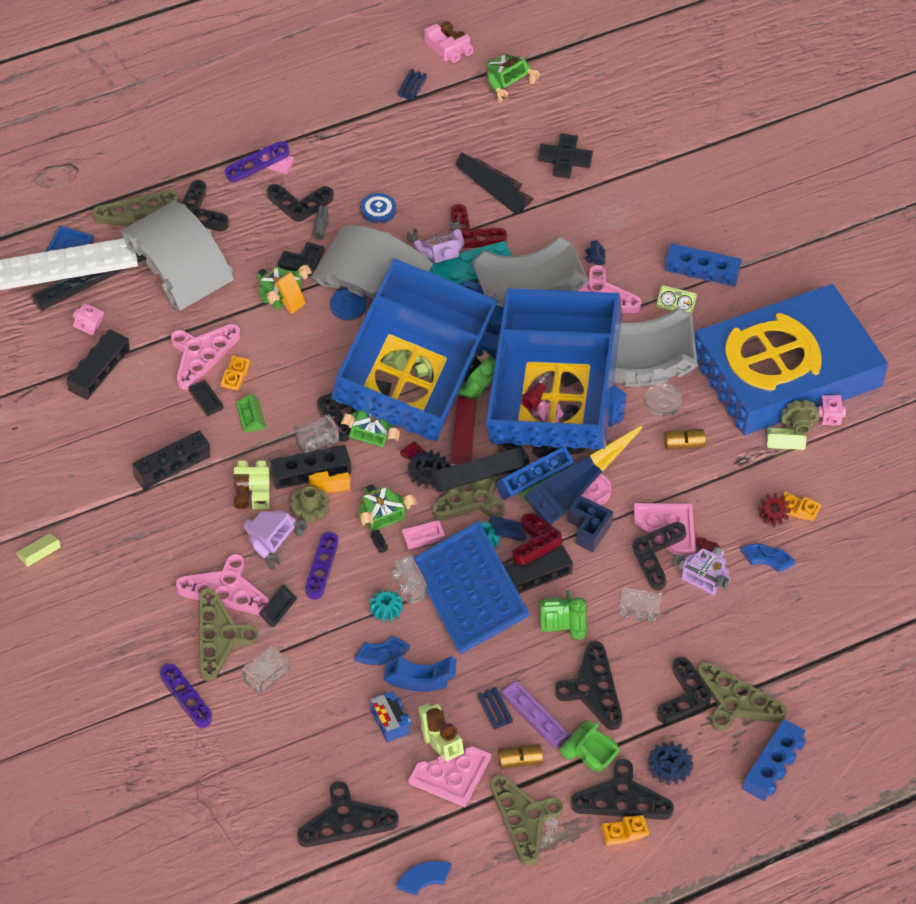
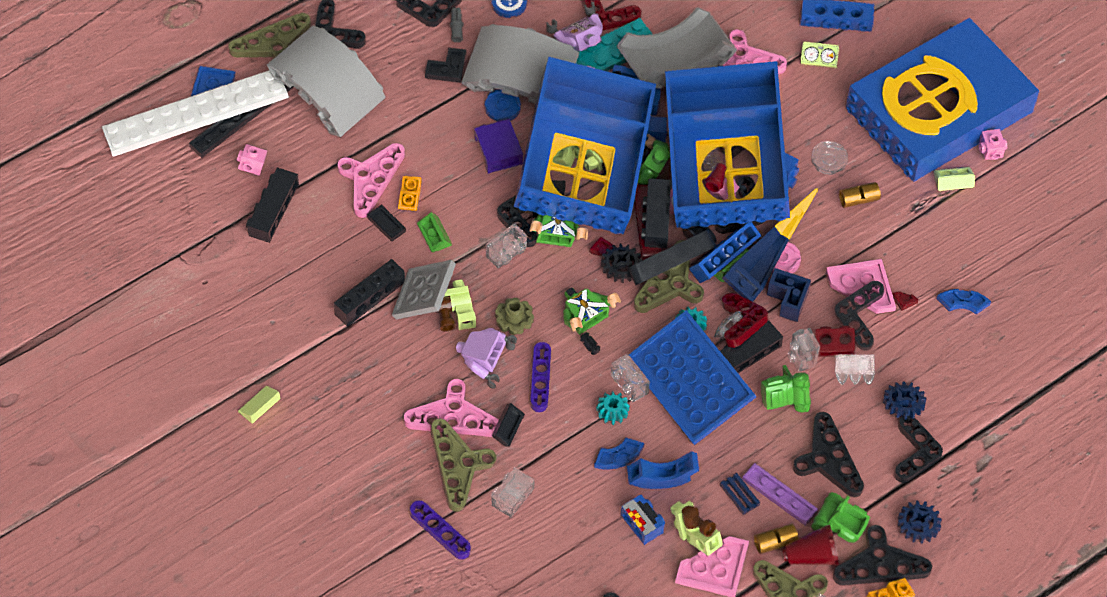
camera: 10 degrees left, 5 degrees up
torso [257,265,312,310] -> none
black brick [270,445,351,490] -> none
light orange slope [275,272,305,314] -> none
light orange slope [309,471,350,492] -> none
bright pink plate [402,520,445,549] -> none
dark blue tile [489,516,527,542] -> none
dark blue tile [585,240,605,265] -> none
light grey panel [613,307,698,387] -> none
torso [671,547,730,595] -> none
olive beam [697,662,786,731] -> none
blue brick [743,719,806,801] -> none
dark red gear [758,493,791,526] -> none
light orange slope [776,491,822,521] -> none
olive plant [780,400,820,435] -> none
none -> light grey plate [392,260,456,320]
none -> dark purple panel [474,119,523,173]
none -> black wedge [641,179,671,248]
none -> clear dish [714,310,743,341]
none -> dark red cone [782,524,840,565]
none -> clear brick [788,328,820,372]
none -> dark red brick [815,326,856,357]
none -> dark blue gear [883,381,926,420]

